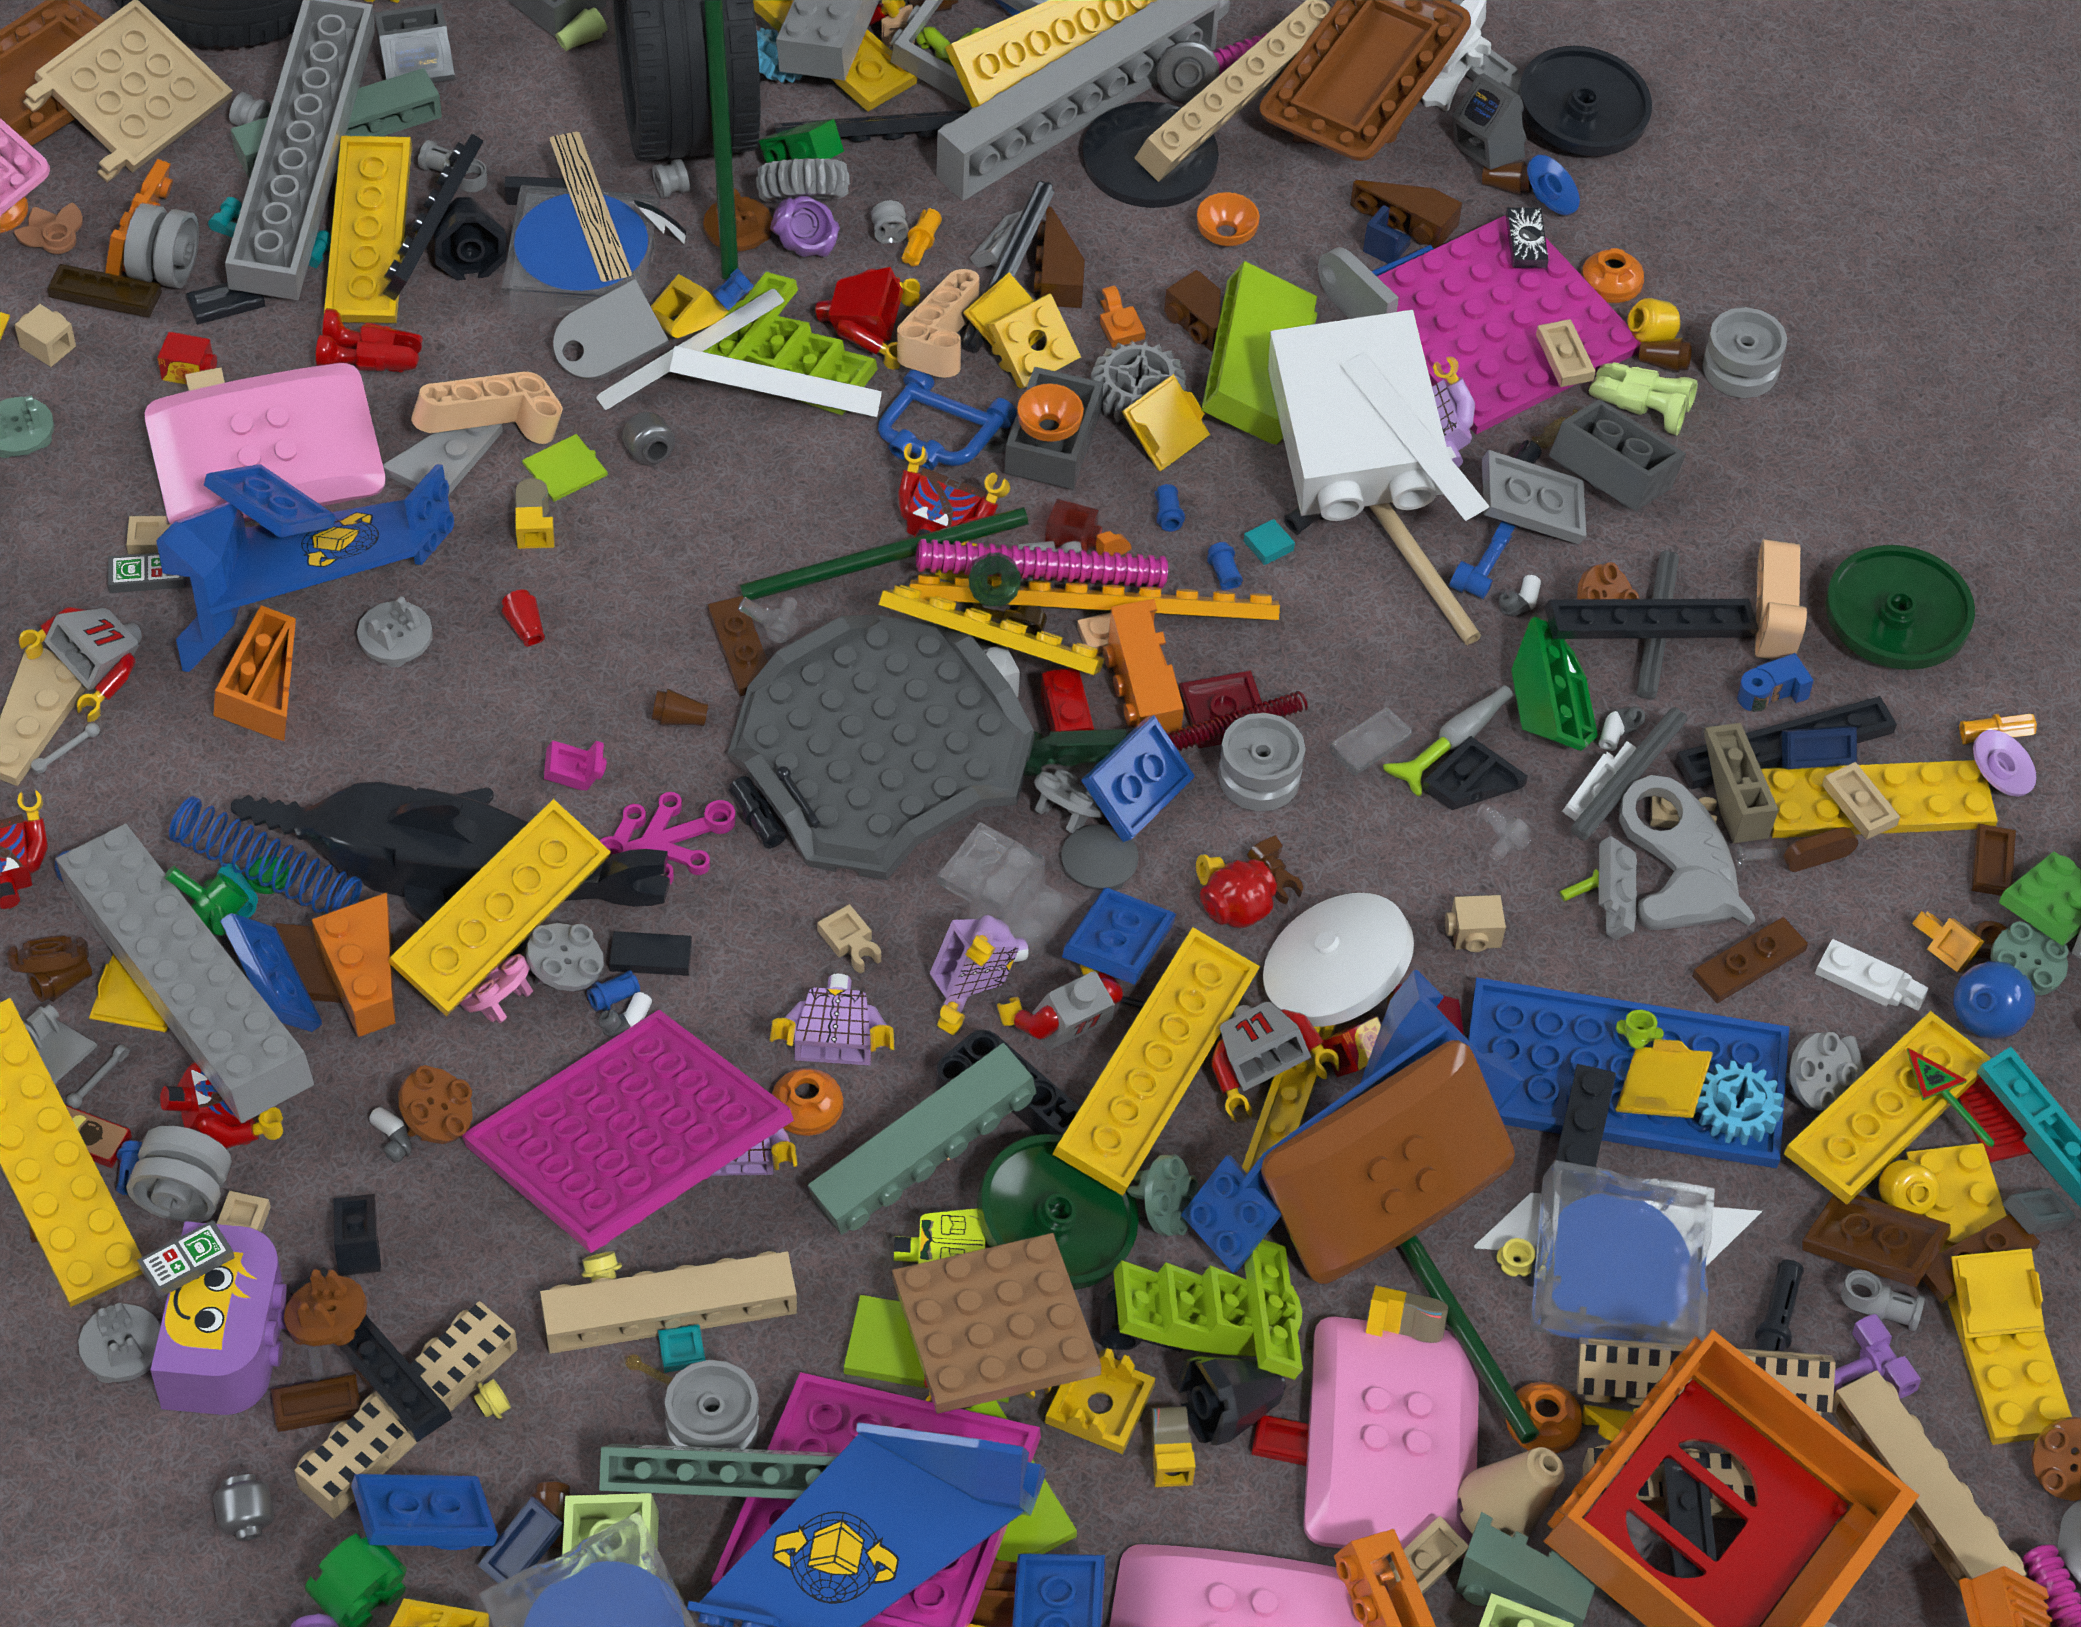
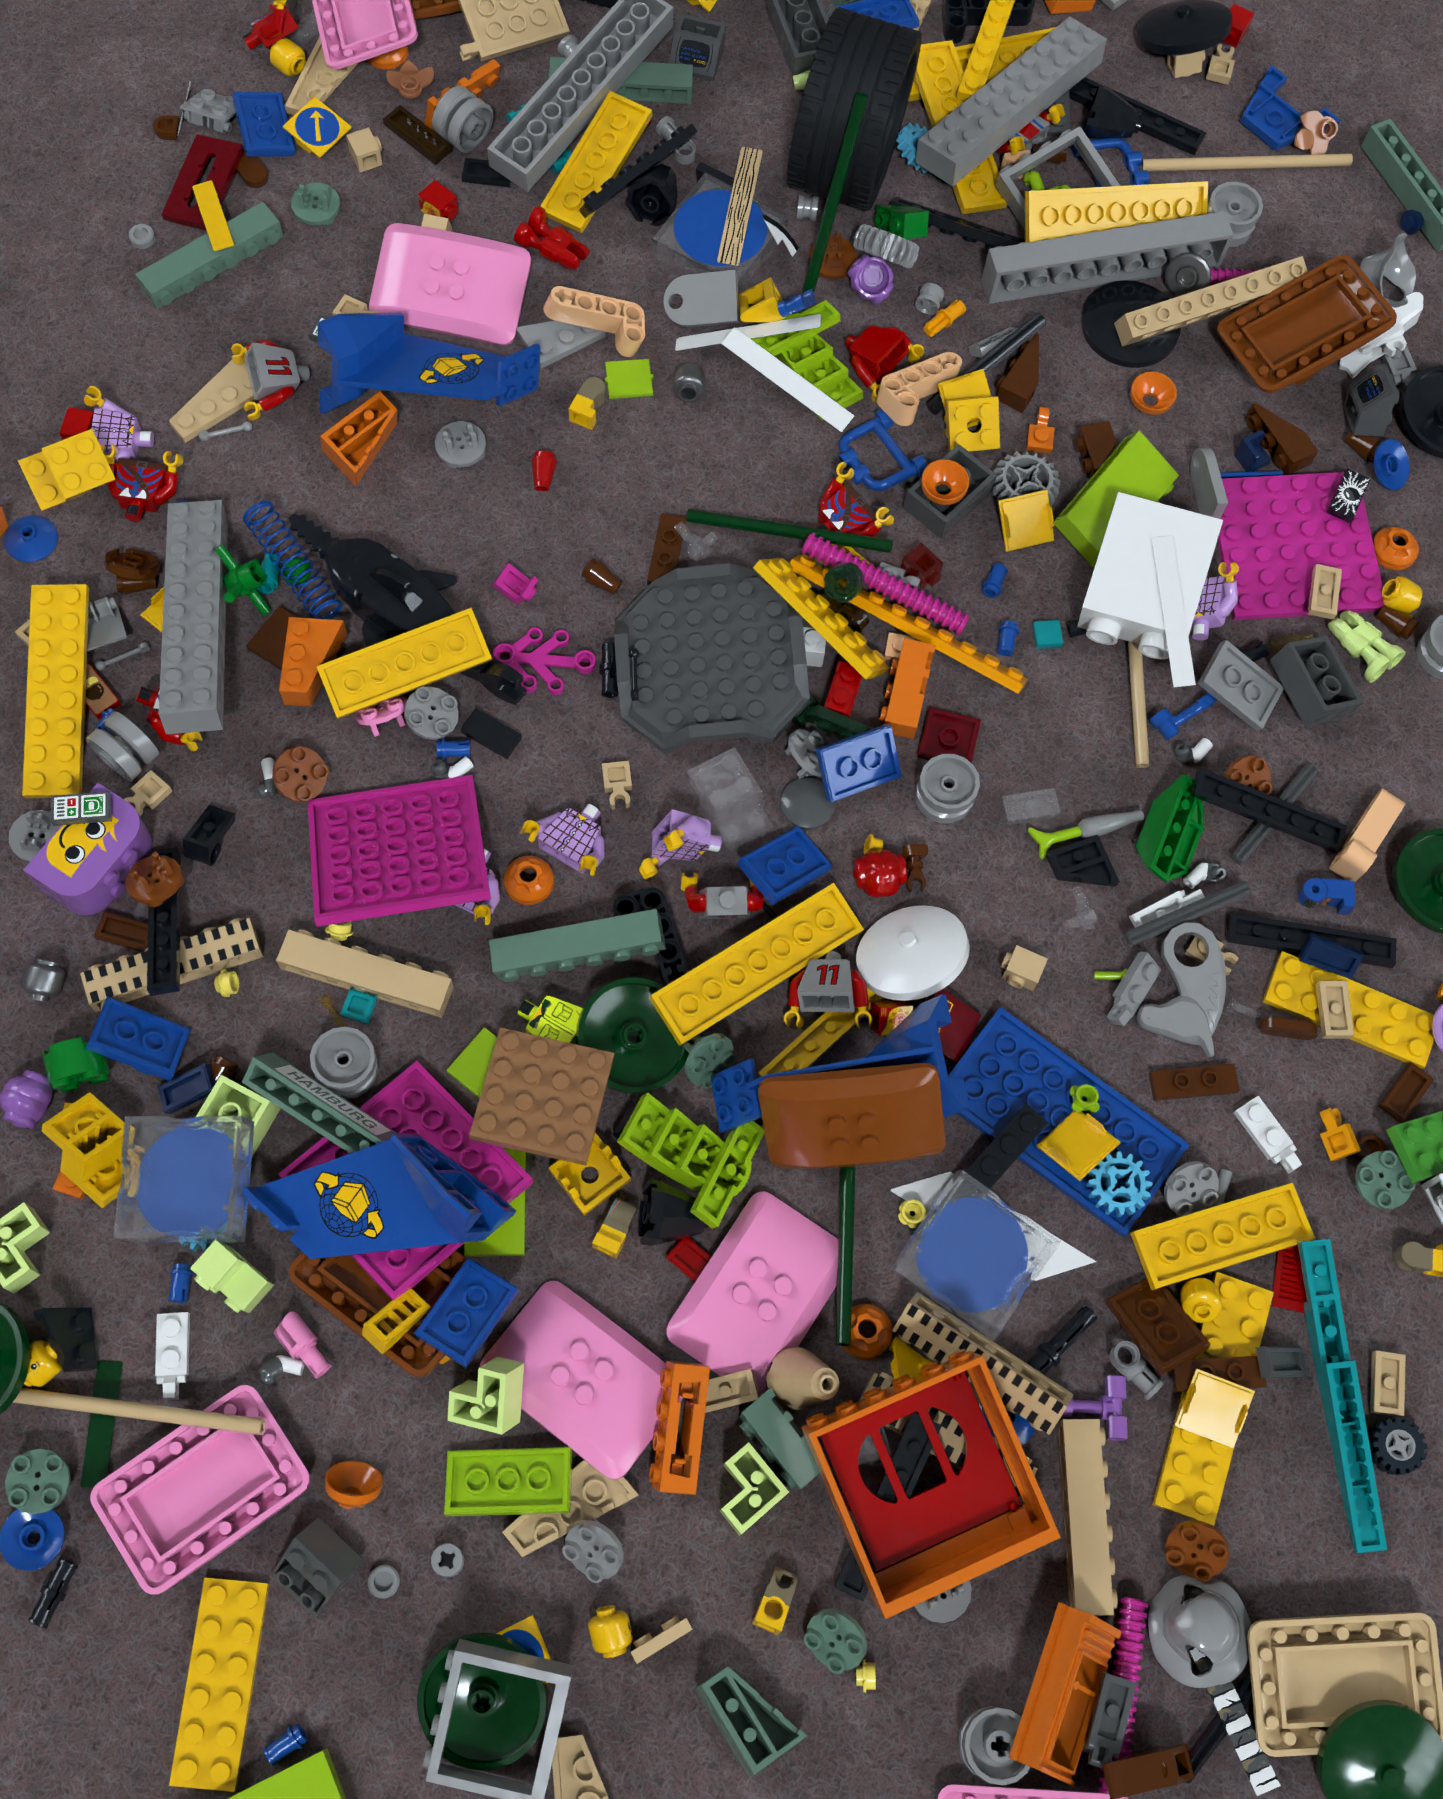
camera: 25 degrees right, 15 degrees up
blue tile [204,464,336,538] -> none
blue tile [220,913,322,1032] -> none
orange tile [1096,531,1132,556] -> none
dark red piece [1167,691,1308,751] -> none
leg [1366,1285,1449,1343] -> none
dark tan slope [1704,723,1779,843] -> none
piece [1907,1048,1994,1147] -> none
blue cylinder [1953,961,2036,1039] -> none

